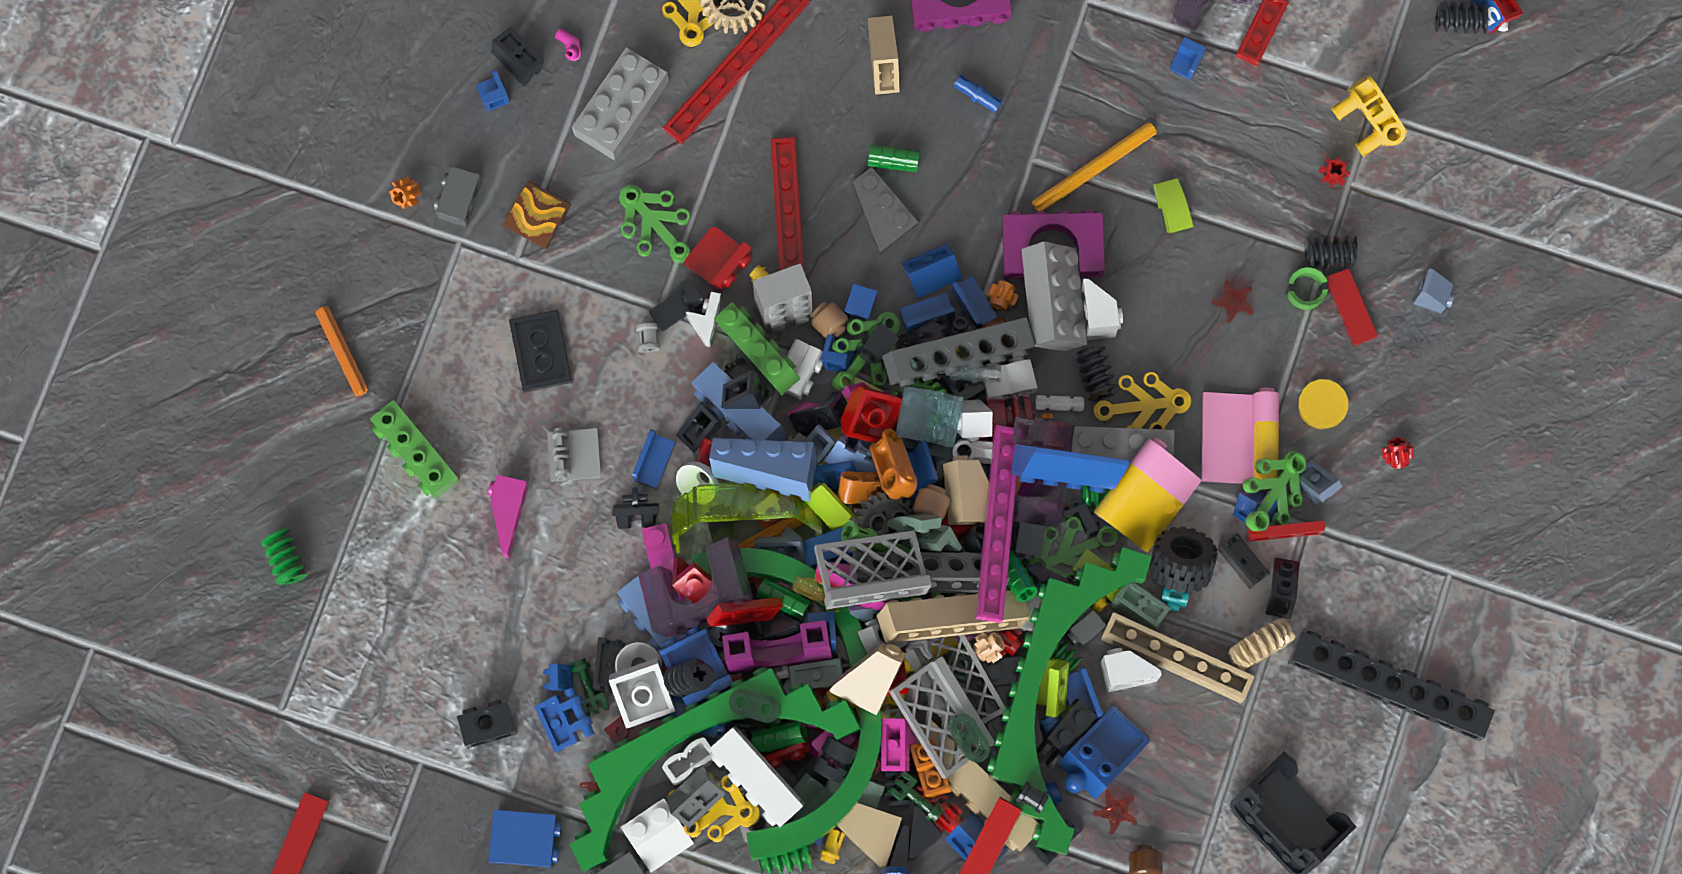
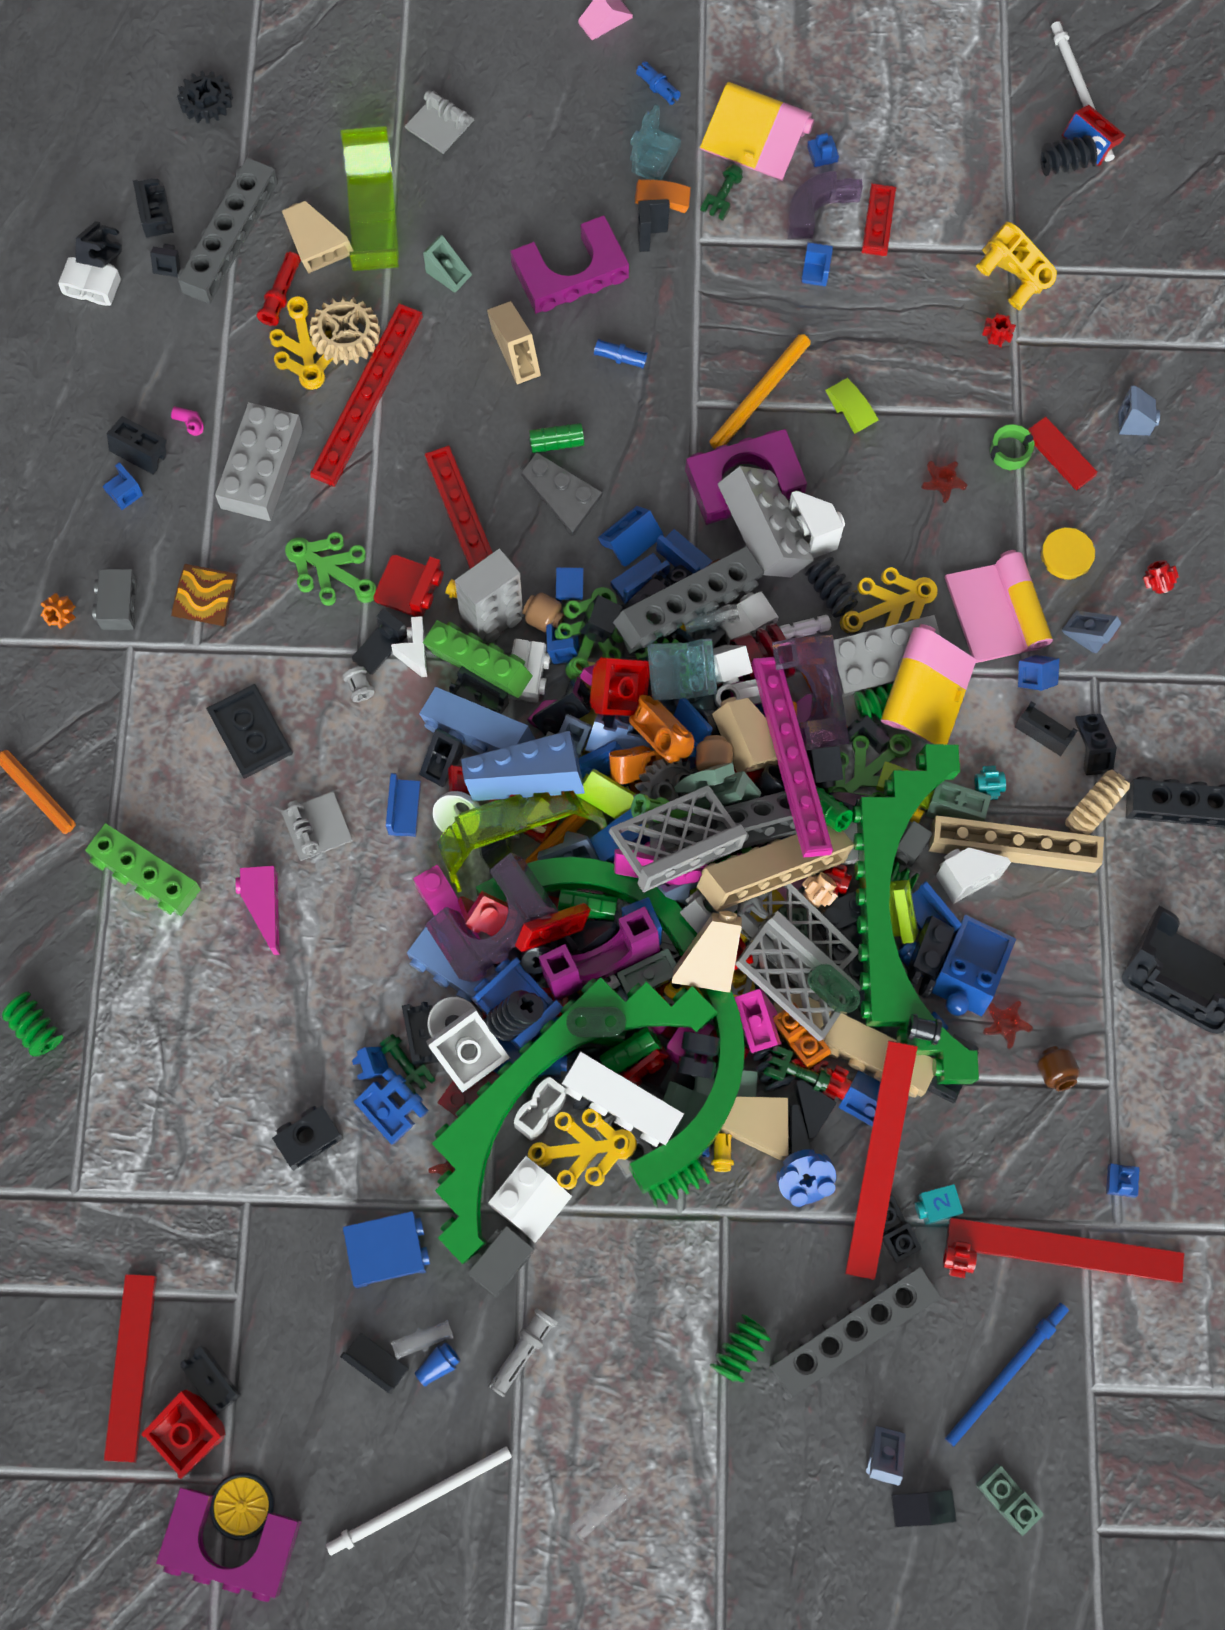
camera: 20 degrees left, 5 degrees down
black hips [612,487,659,529] -> none
dark grey hinge [666,765,726,828] -> none
black slope [721,370,762,409] -> none
clear yellow plate [793,576,841,612] -> none
orange gear [986,280,1019,311] -> none
slope [1011,444,1129,493] -> none
black tyre [1149,526,1218,593] -> none
bright green plant [1243,451,1306,531] -> none
red tile [1245,521,1325,542] -> none
black piece [1304,236,1358,268] -> none

